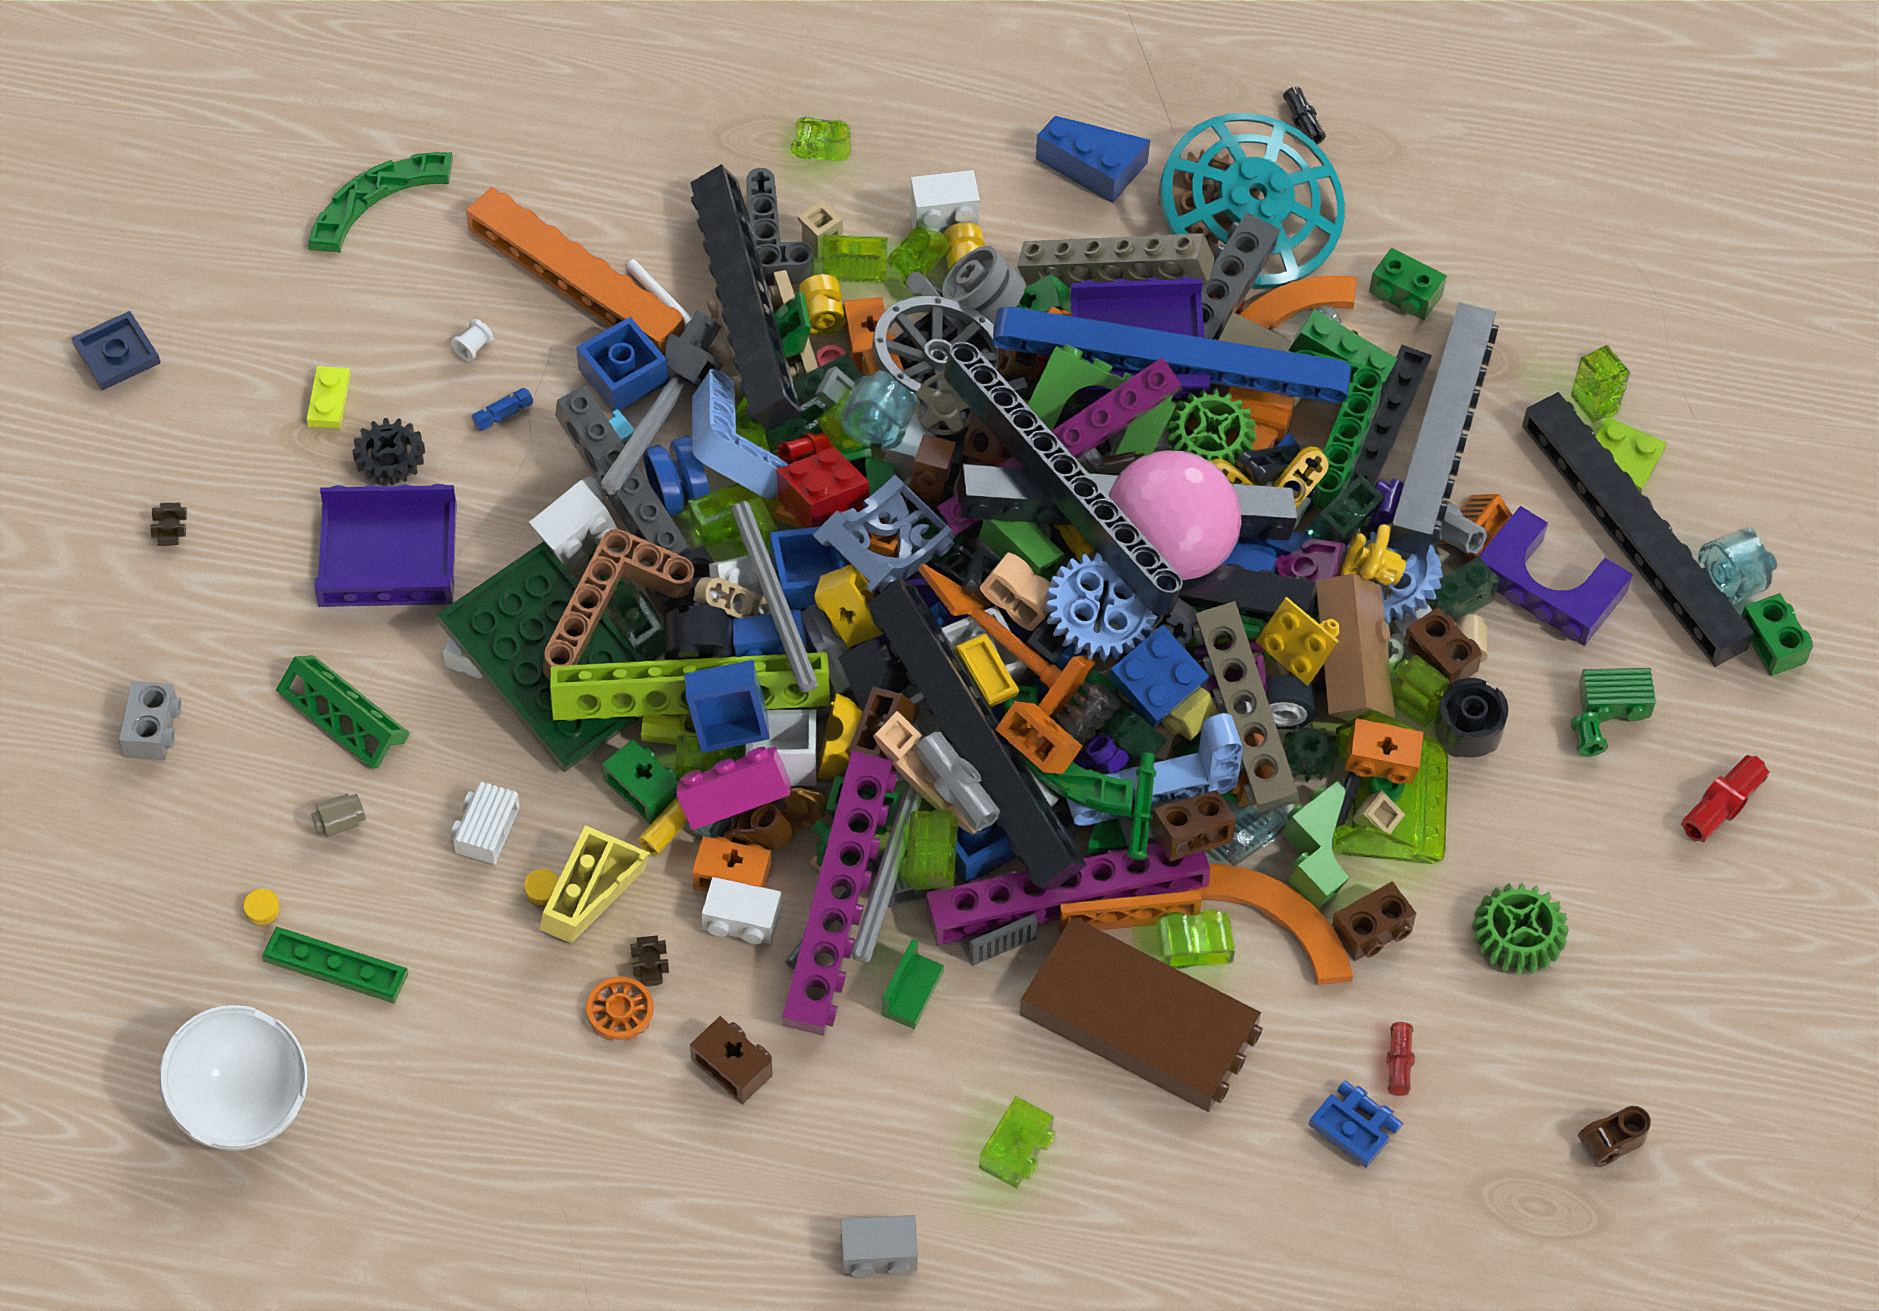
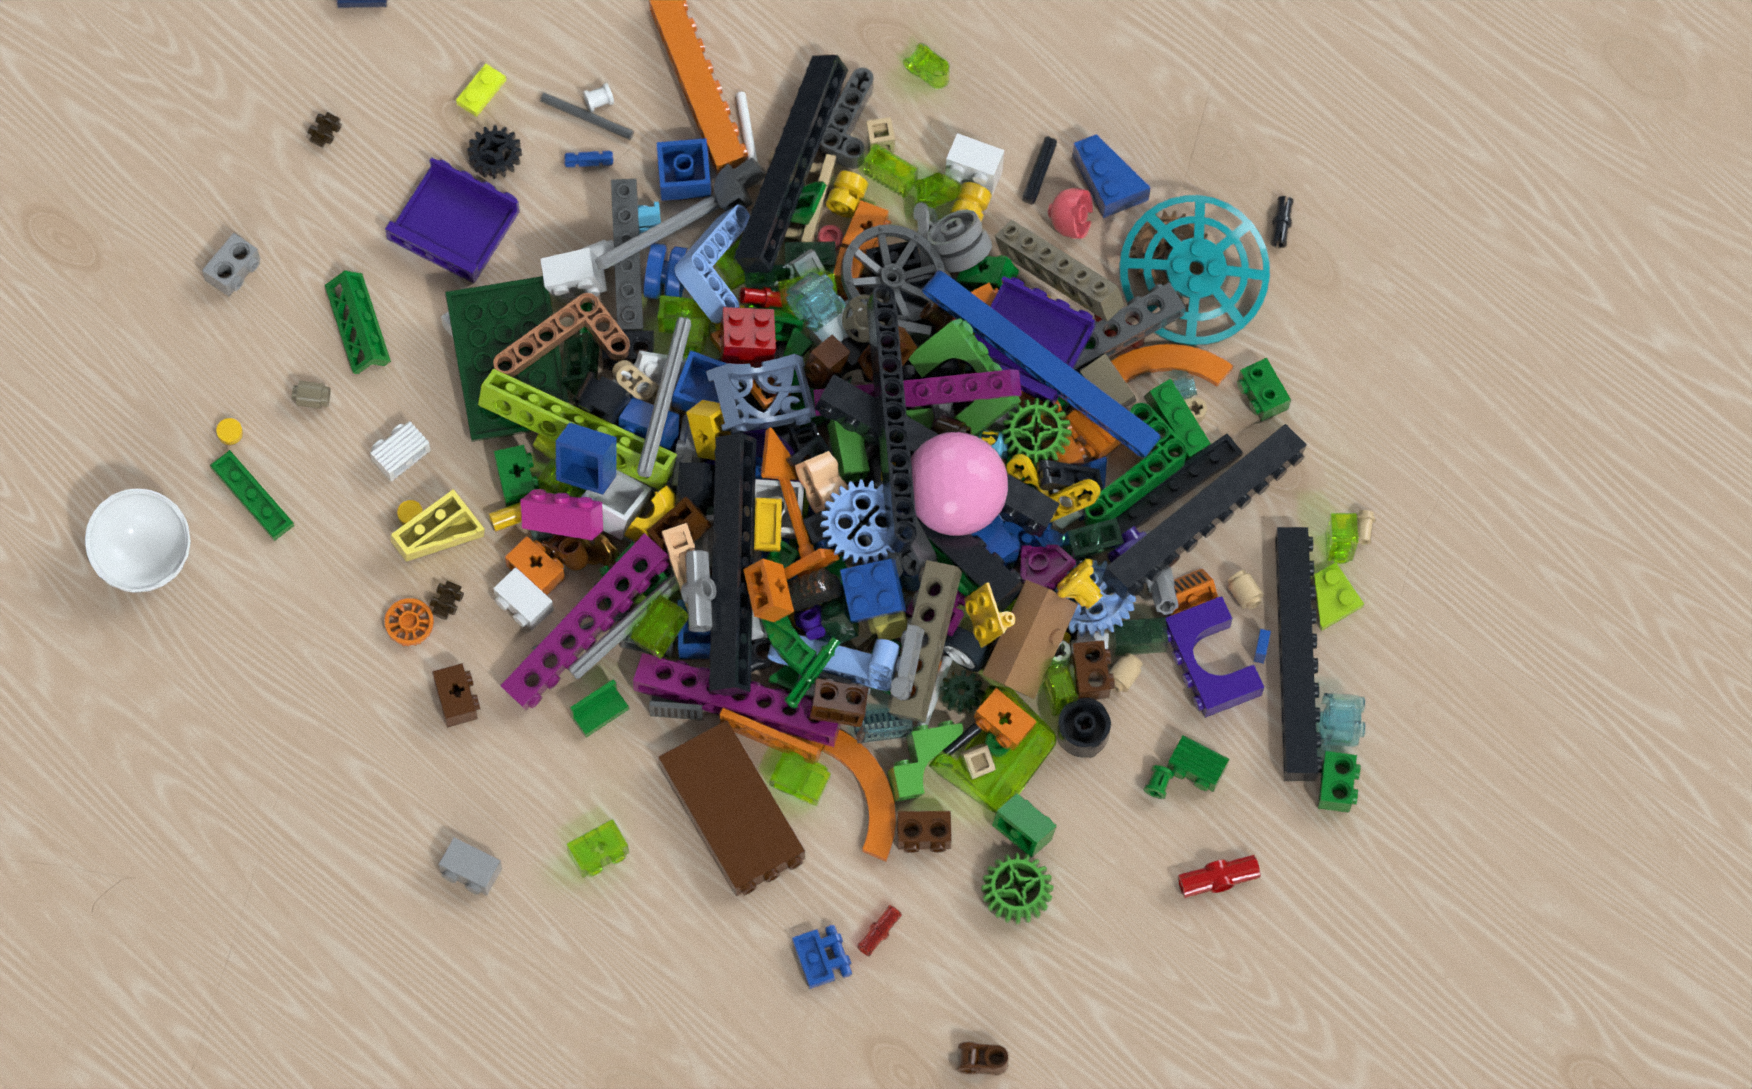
camera: 30 degrees right, 10 degrees up
none -> dark grey bar [540,93,634,140]
none -> light grey hinge [890,625,925,701]
none -> green brick [992,794,1057,858]
none -> black axle [1022,136,1057,205]
none -> coral cylinder [1048,188,1093,239]
none -> tan brick [1227,570,1264,610]
none -> blue tile [1254,629,1271,664]

